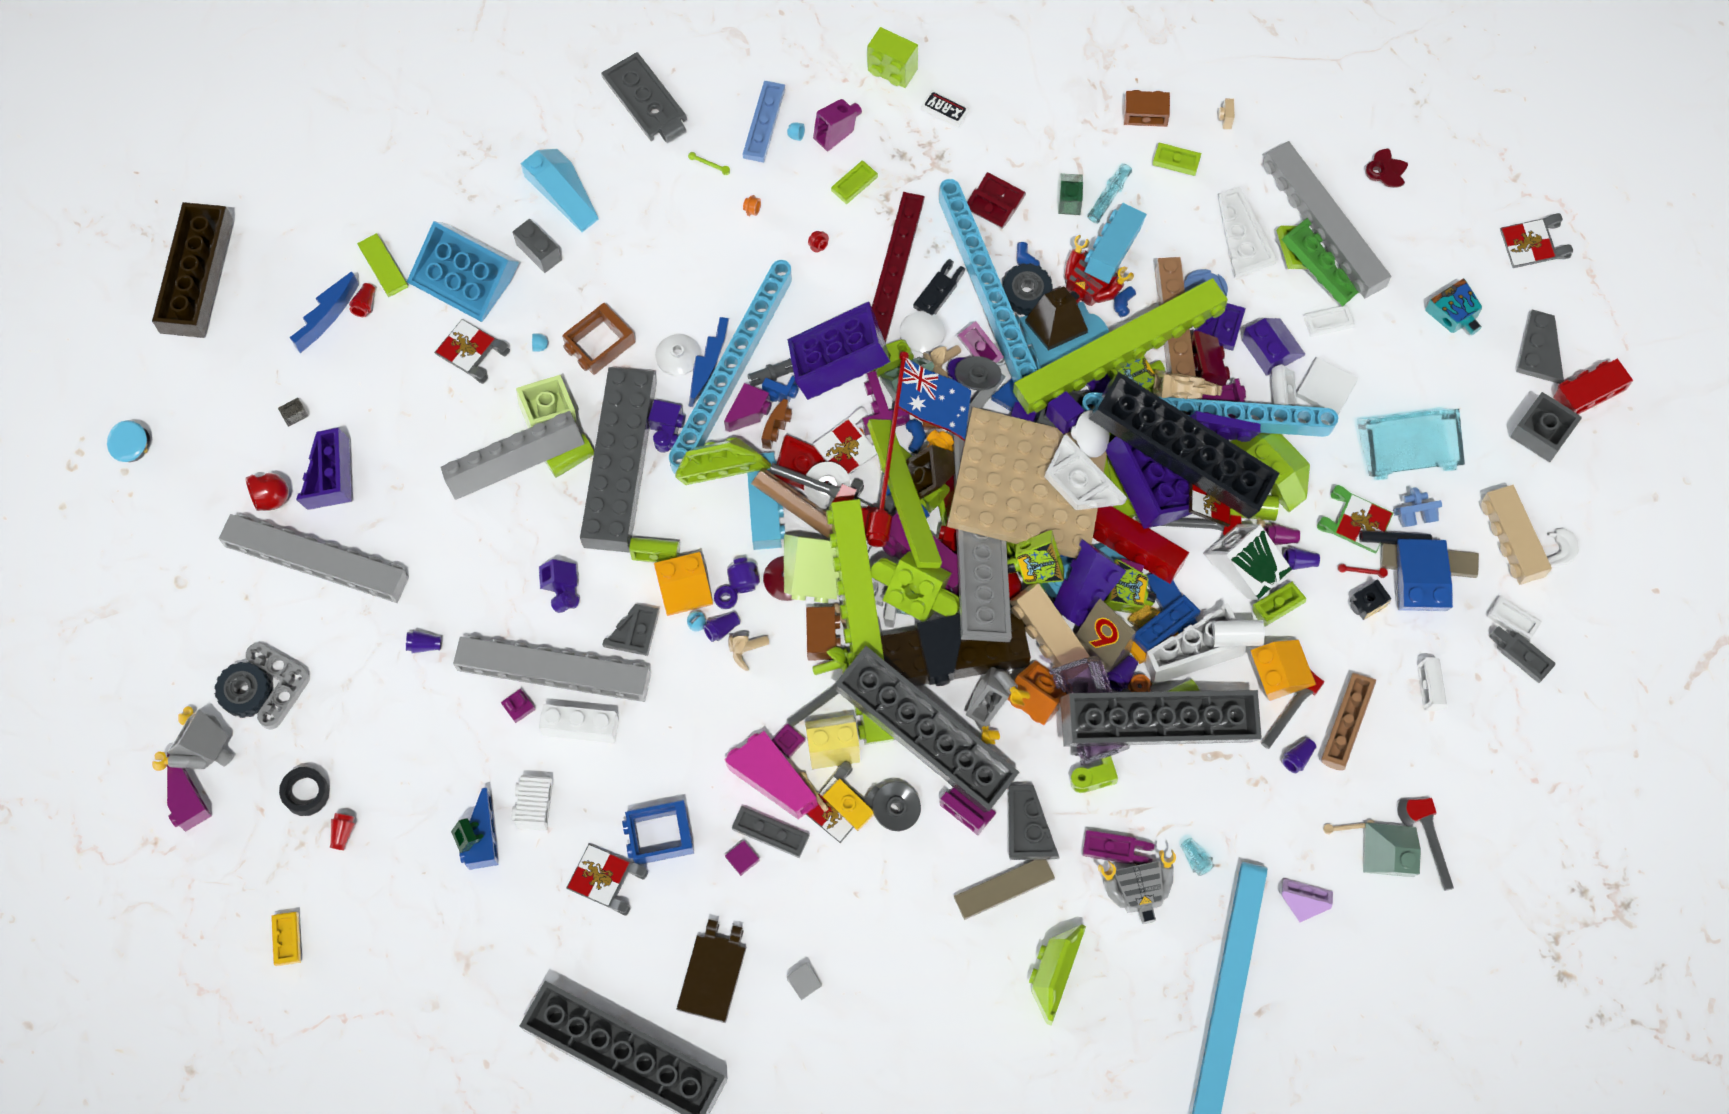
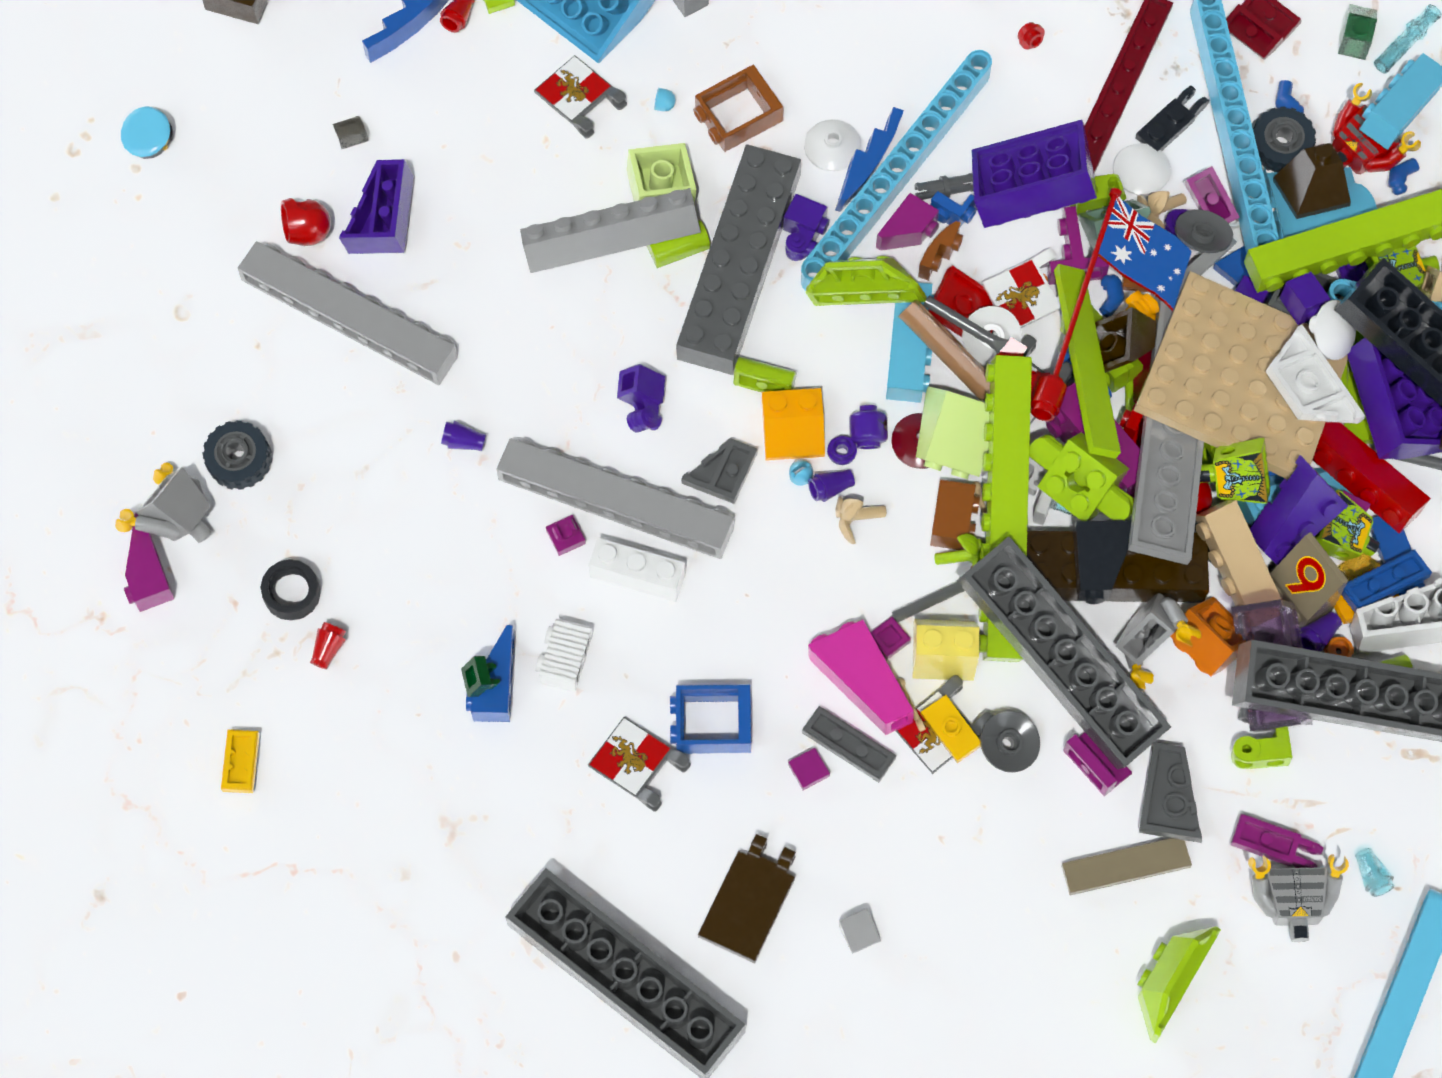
camera: 10 degrees right, 0 degrees up
light grey beam [246,643,309,730] -> none

